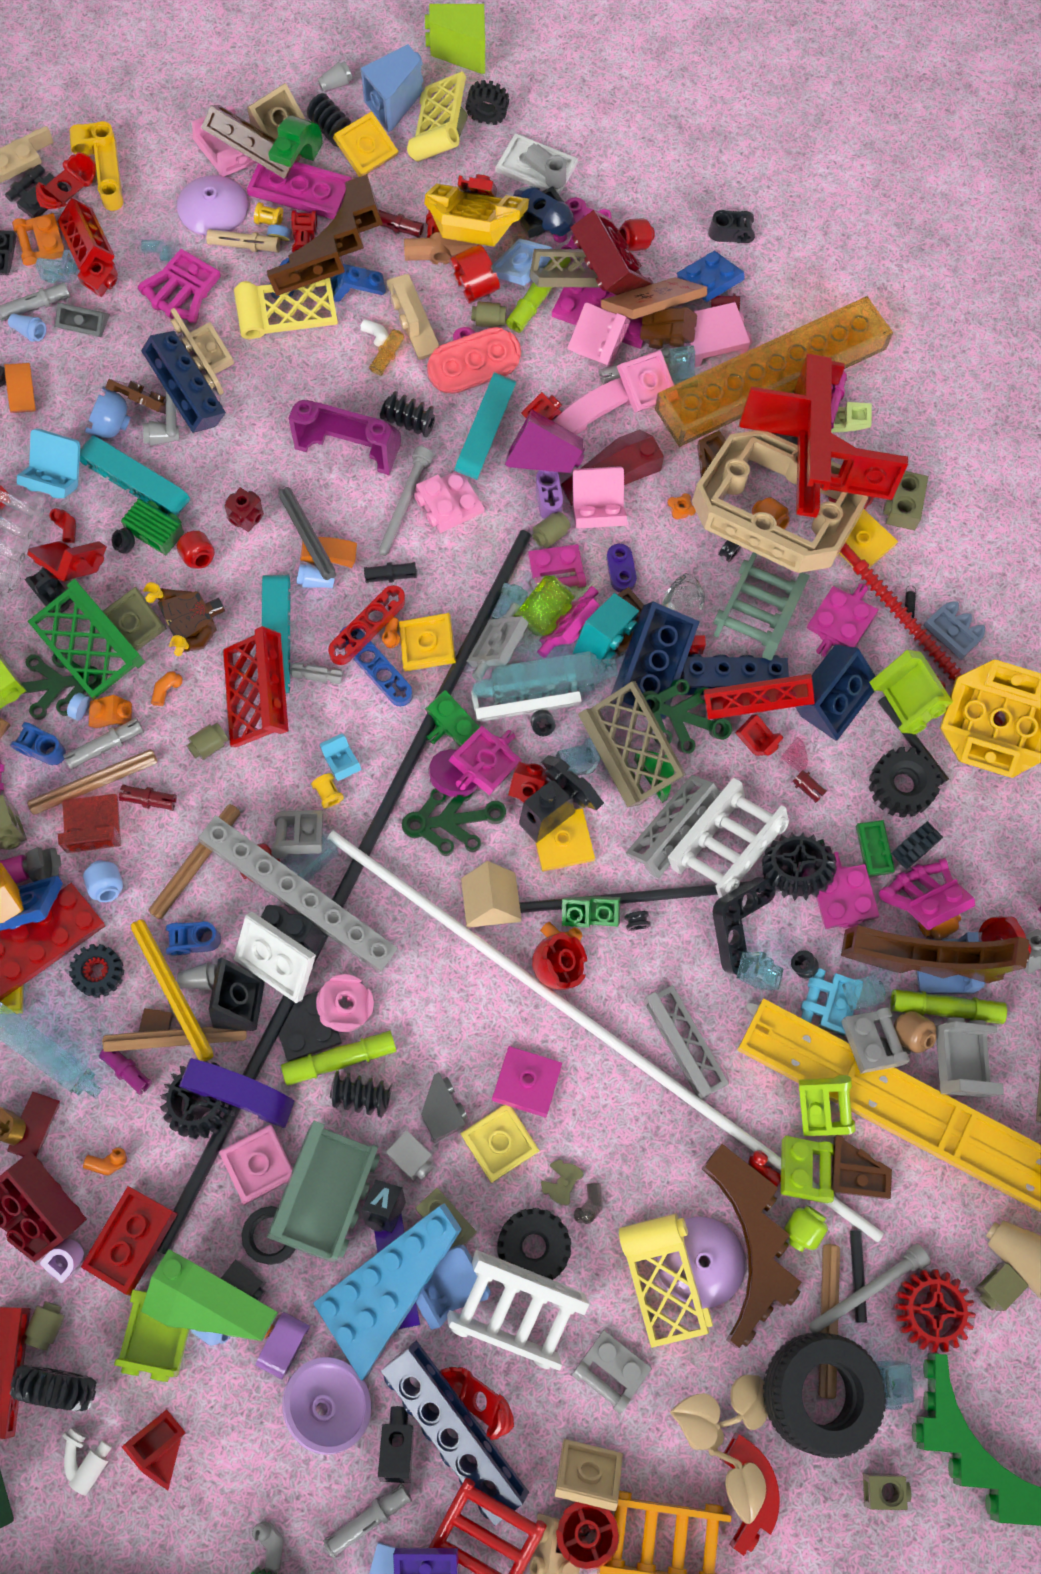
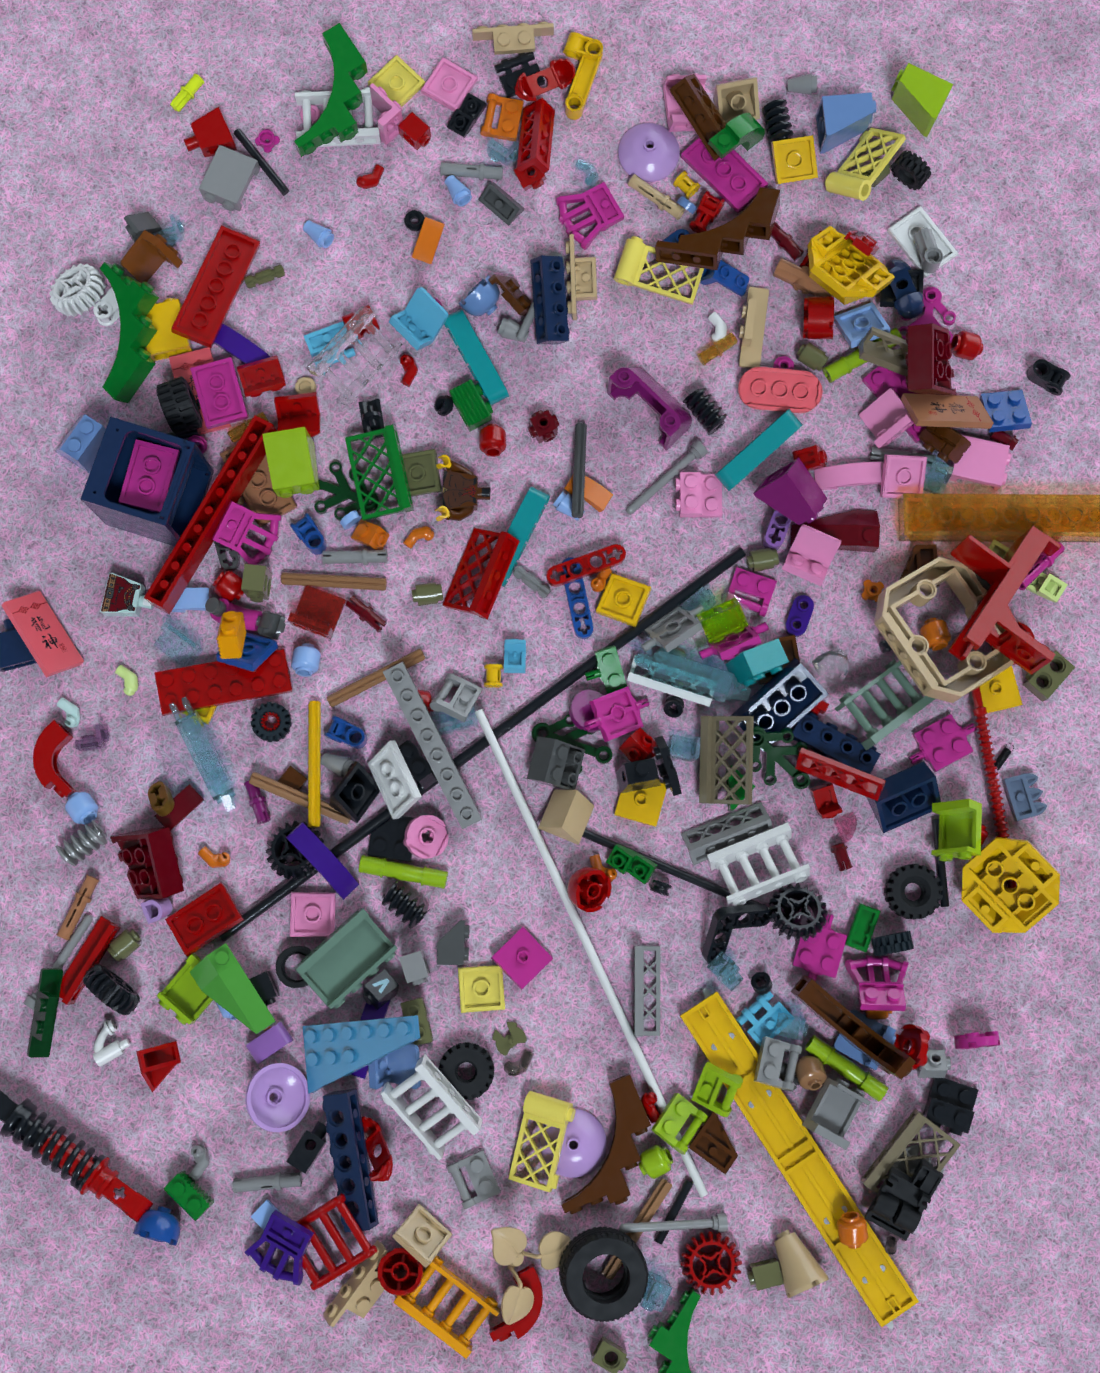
camera: 30 degrees right, 10 degrees up
red bracket [27,541,107,582] -> none
black pin [364,562,417,583] -> none
none -> dark grey slope [527,737,585,790]

